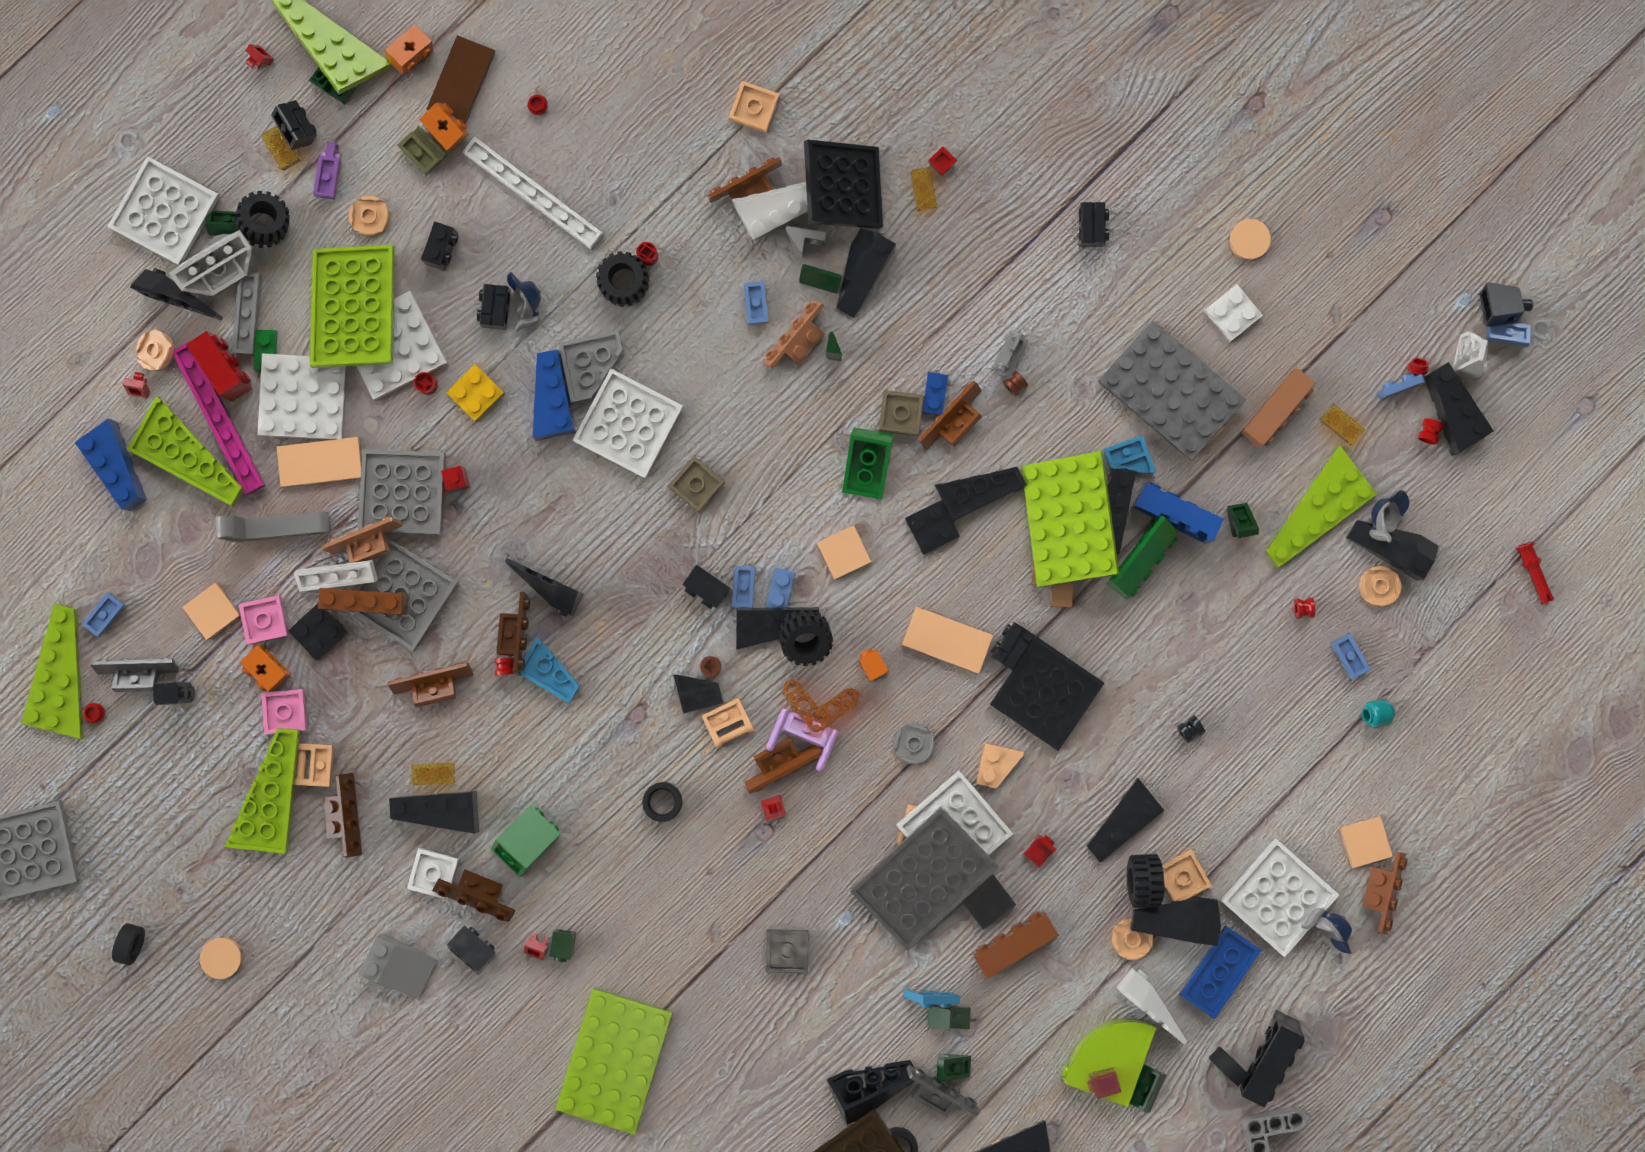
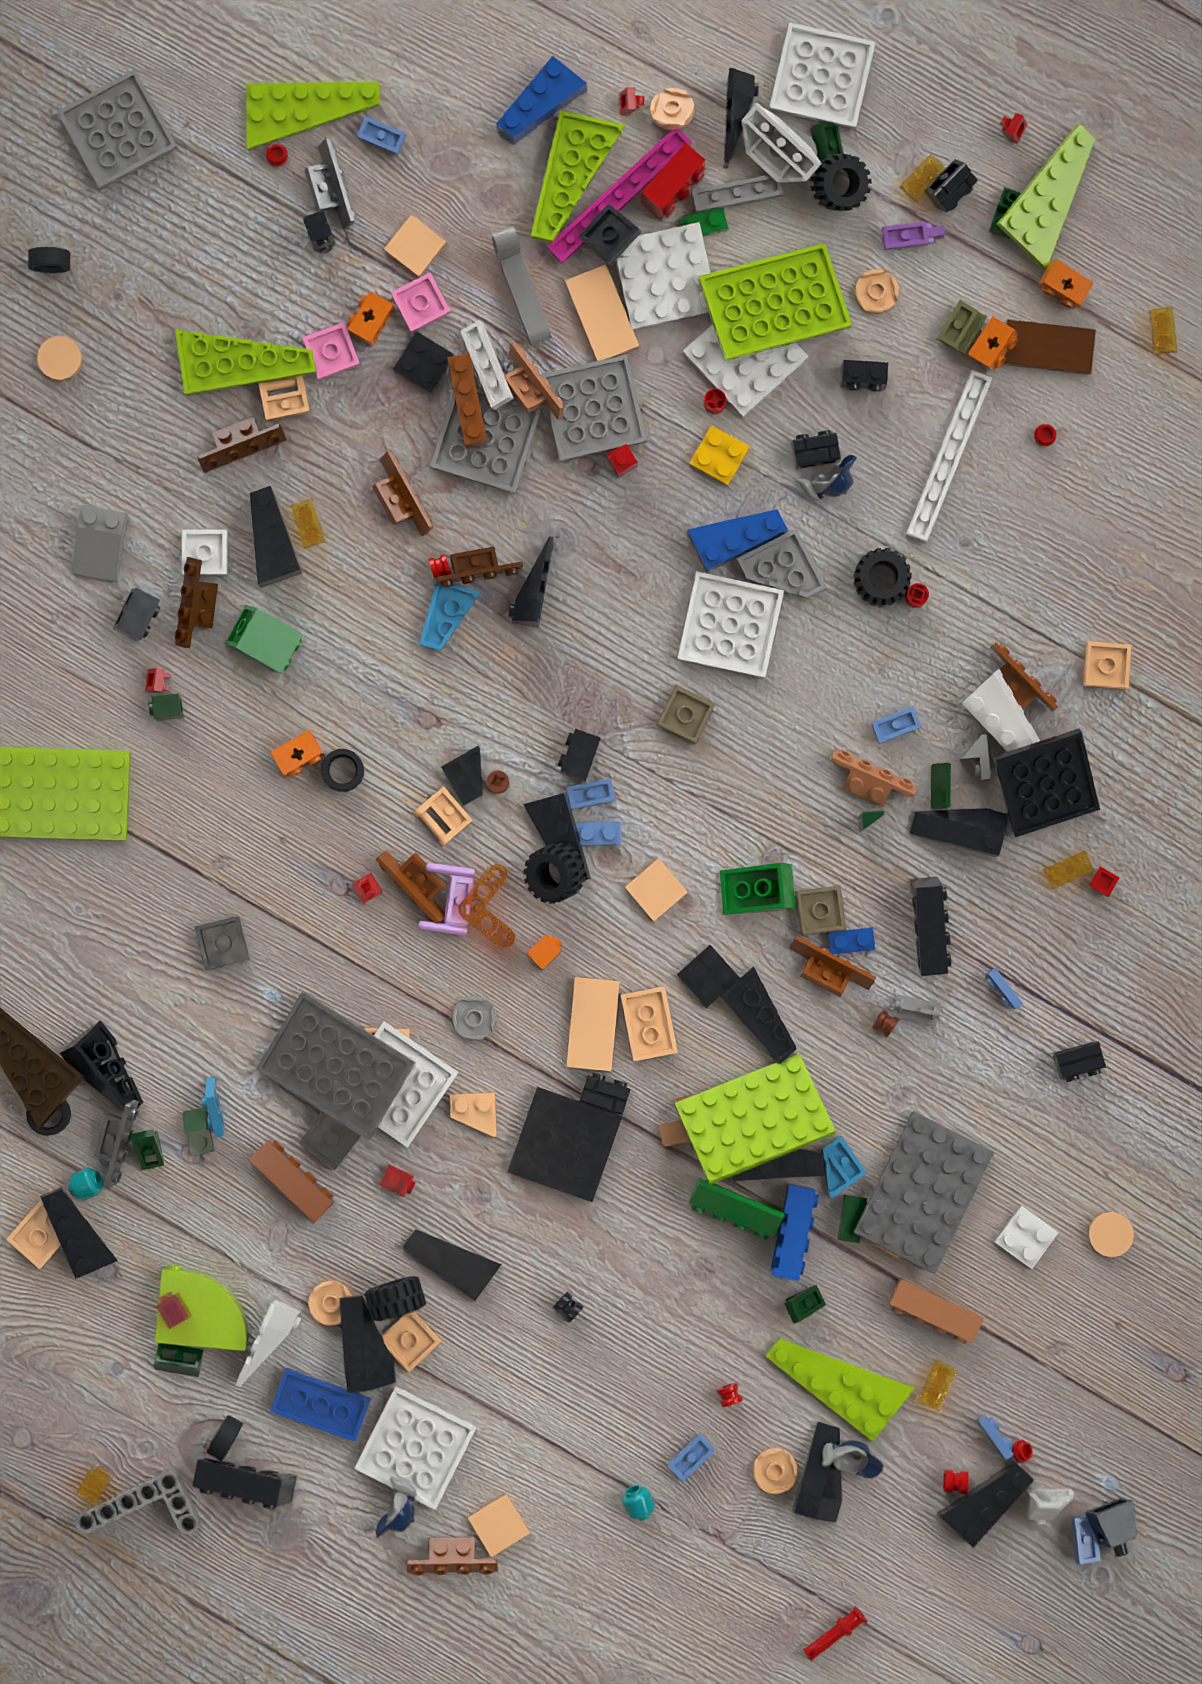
camera: 70 degrees right, 0 degrees up
none -> teal head [68,1168,104,1201]
none -> orange brick [270,730,324,778]
none -> black plate [578,203,641,265]
none -> light nougat plate [621,986,678,1061]
none -> dark green slope [837,1194,867,1243]
none -> black wedge [910,877,952,976]
none -> medium blue plate [986,968,1023,1009]

